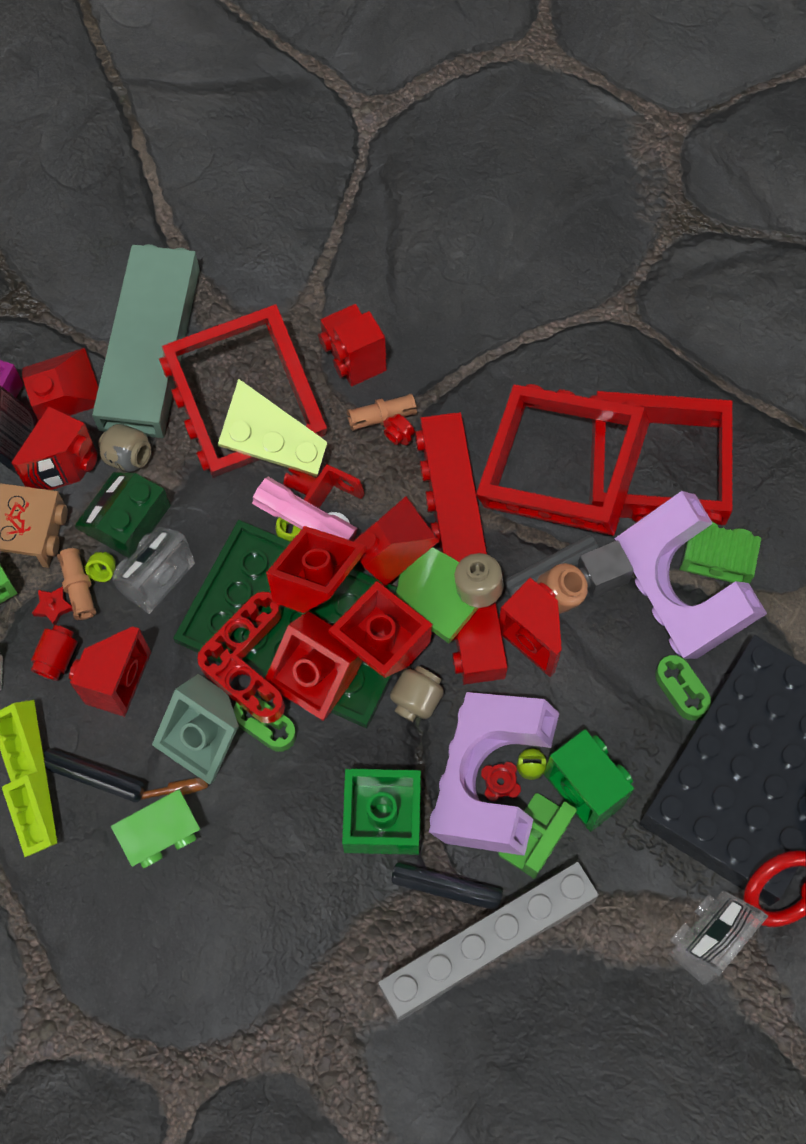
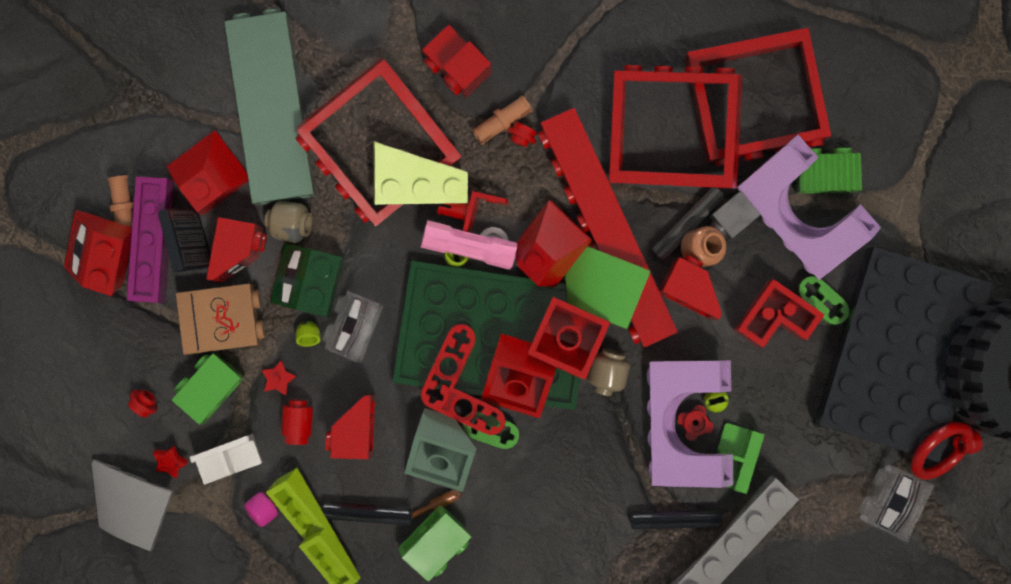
camera: 15 degrees left, 20 degrees up
nougat pin [57,548,96,620] -> none
red slope [266,526,367,613] -> none
green brick [342,769,421,855] -> none
dark tan head [454,553,504,608] -> none
green brick [544,729,635,832] -> none
none -> red brick [733,279,825,348]

